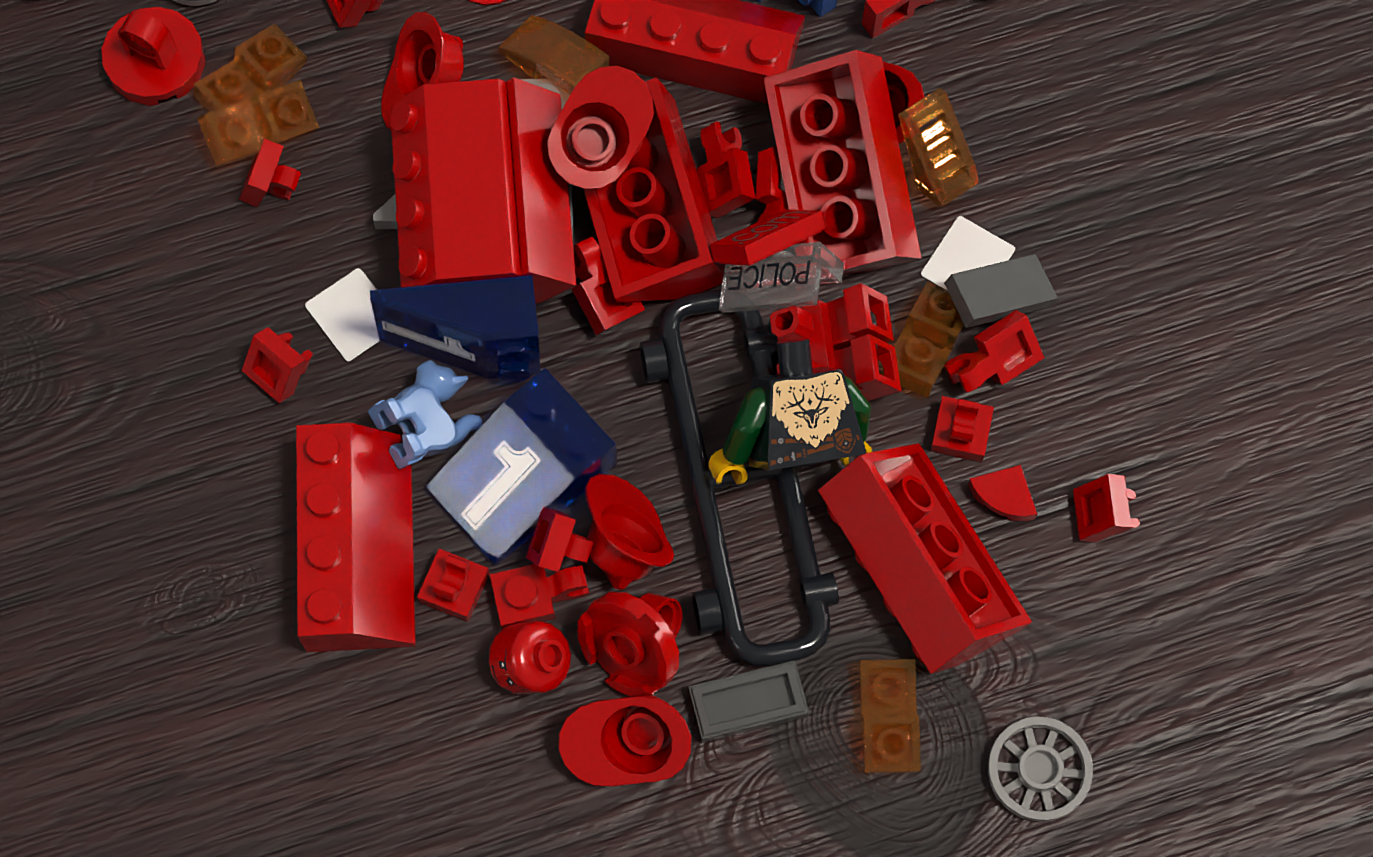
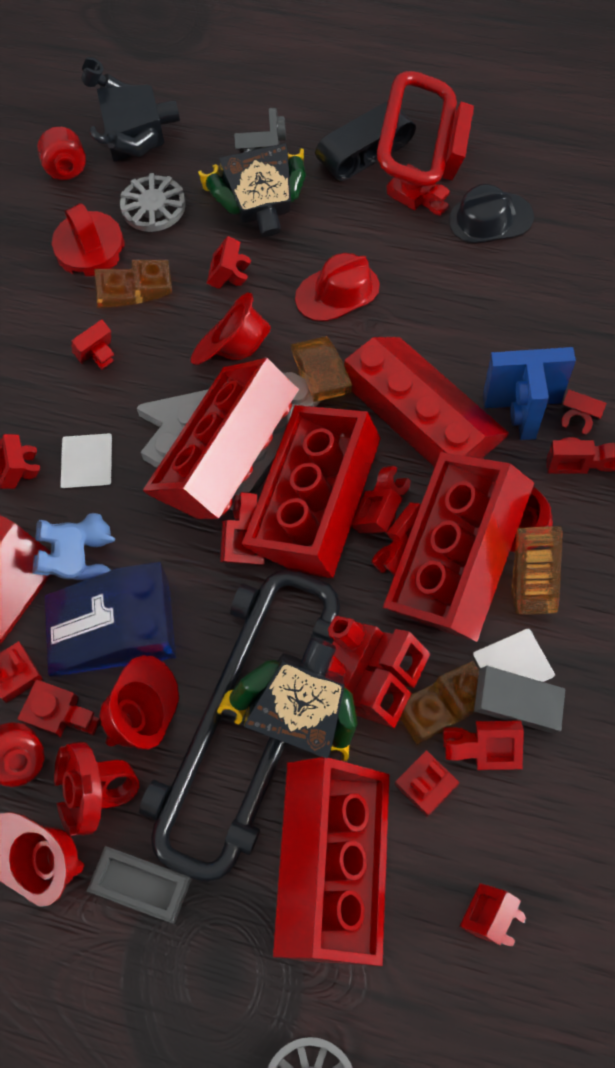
camera: 40 degrees right, 5 degrees down
clear orange slope [197,80,320,166] -> none
clear blue slope [370,275,541,383] -> none
red slope [390,79,521,310] -> none
red tile [526,506,594,572] -> none
red piece [547,66,654,189] -> none
red tile [710,209,825,266] -> none
clear panel [719,242,844,313] -> none
clear orange slope [858,659,921,773] -> none
red tile [968,465,1037,521] -> none

